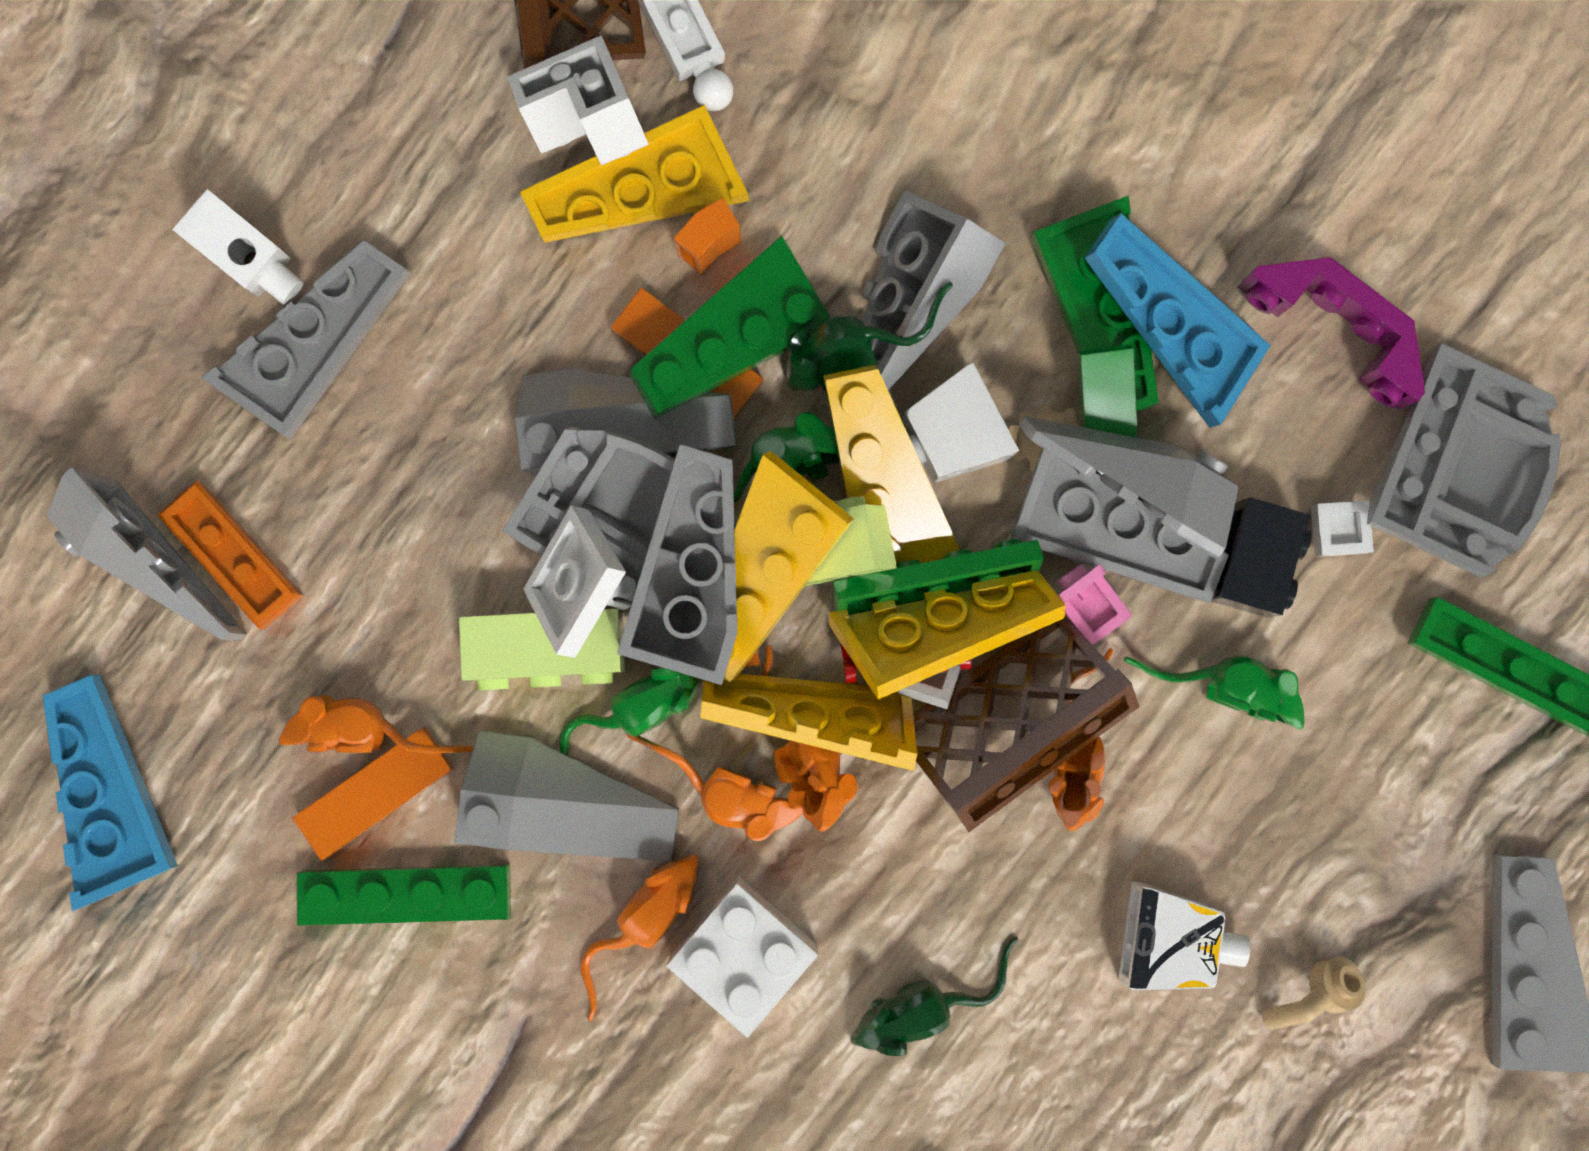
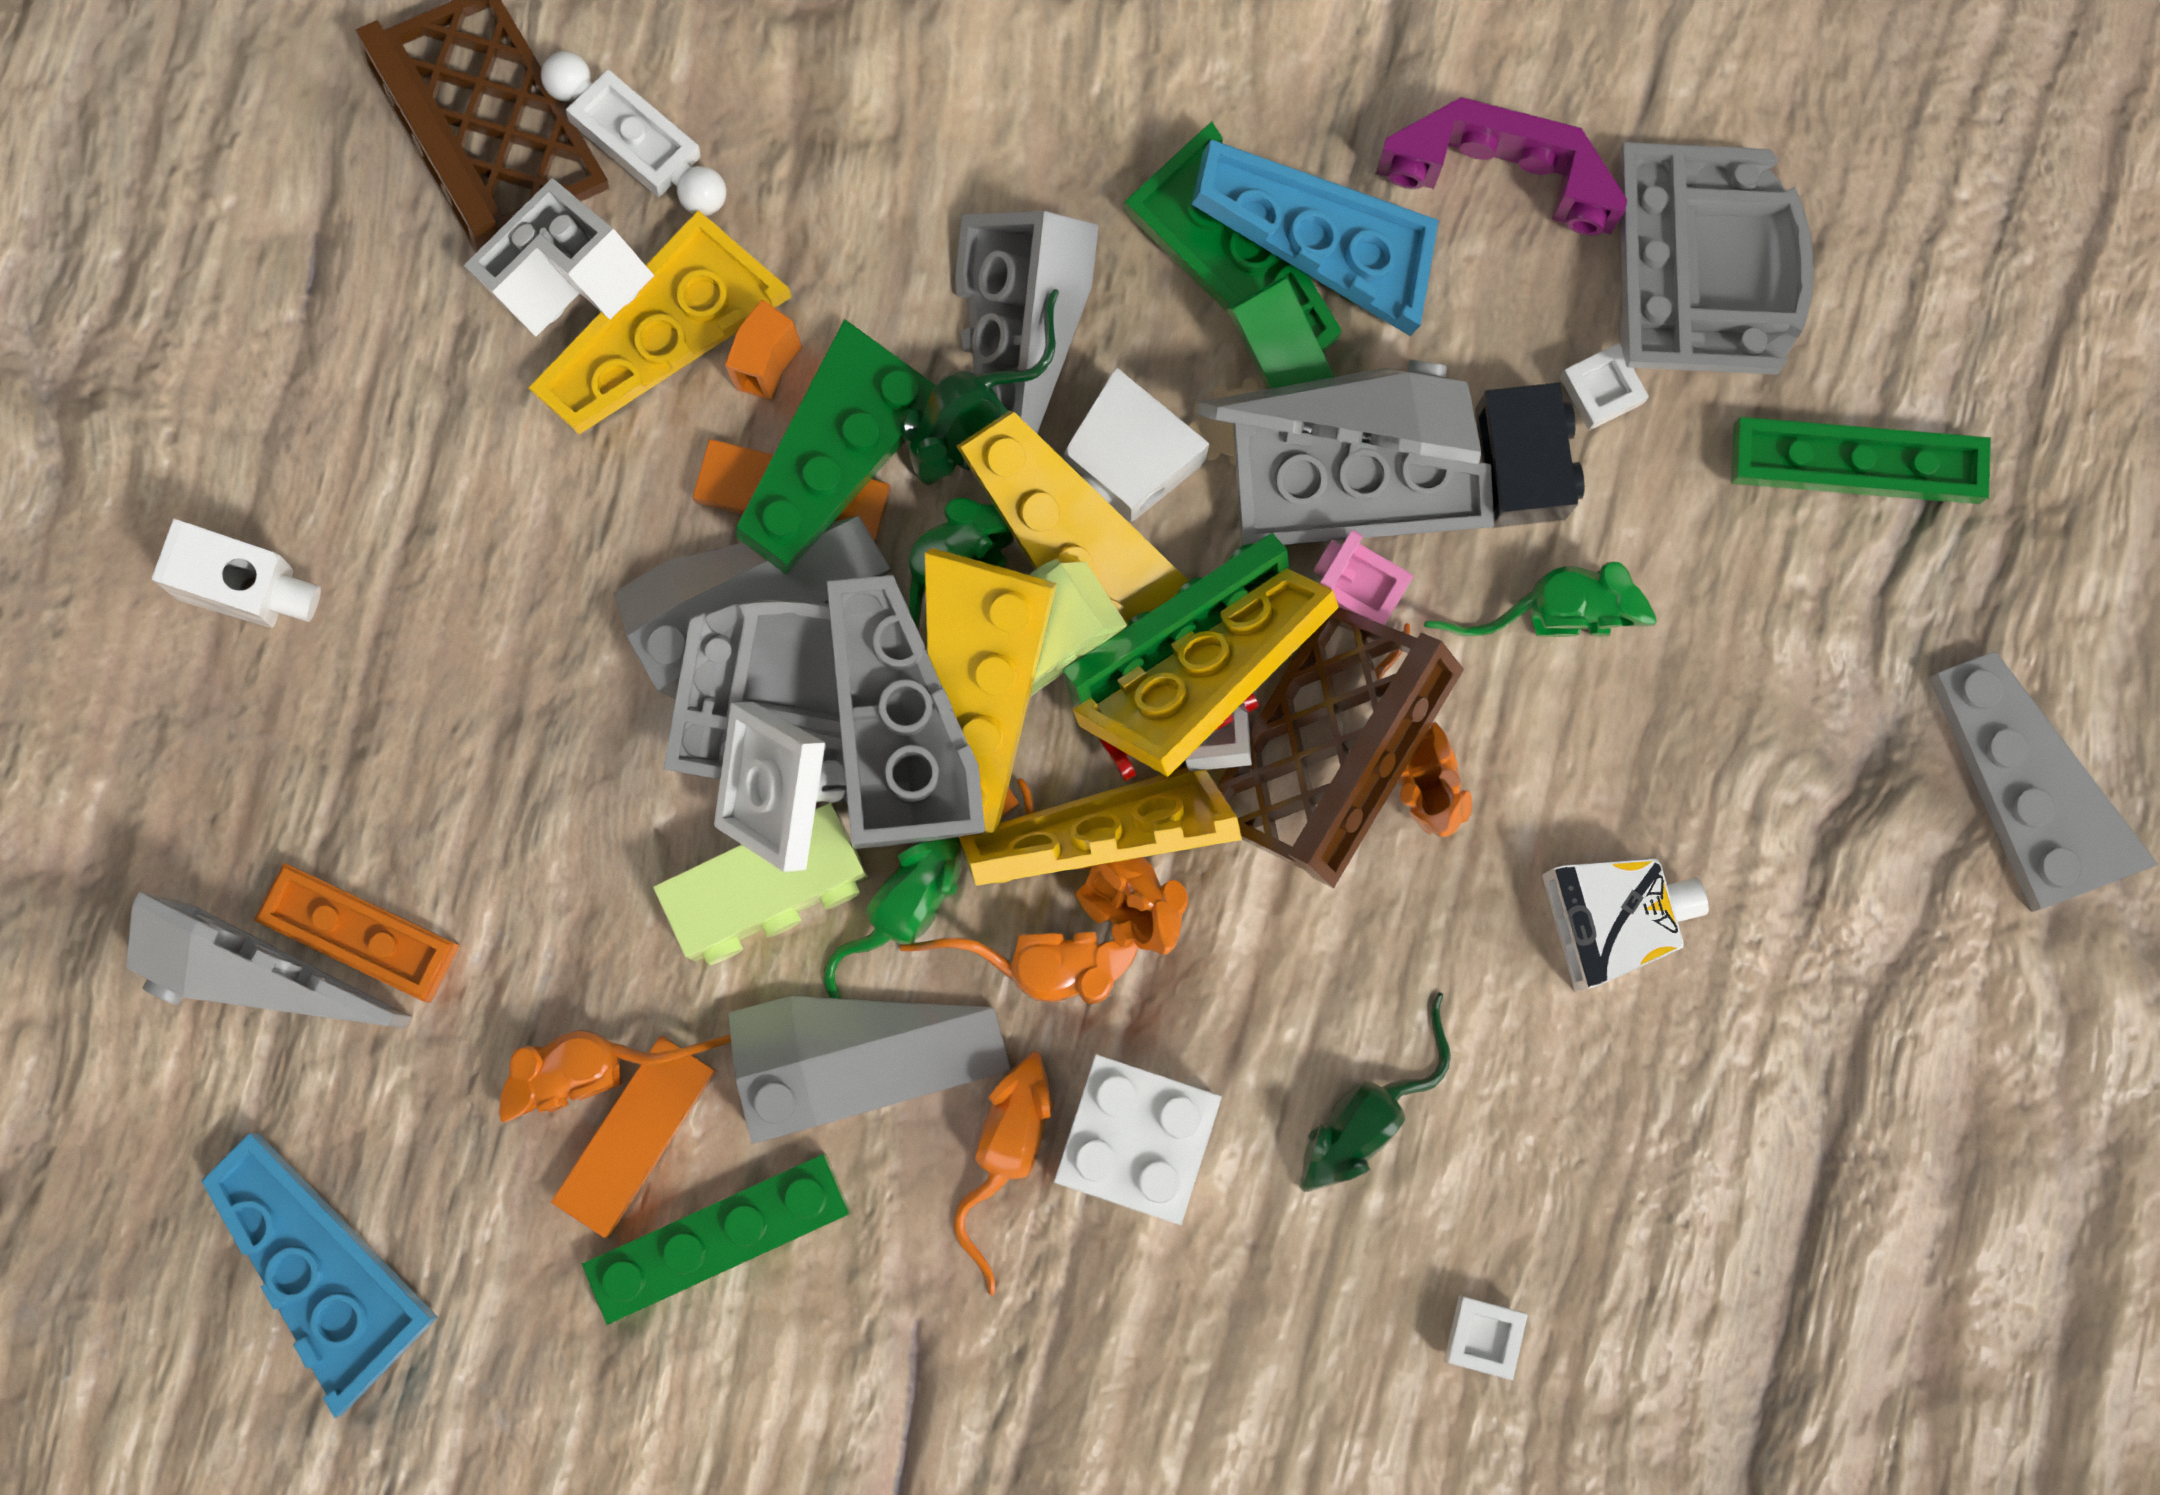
camera: 20 degrees left, 5 degrees down
light grey wing [201,240,410,439] -> none
tan plate [1262,956,1365,1030] -> none

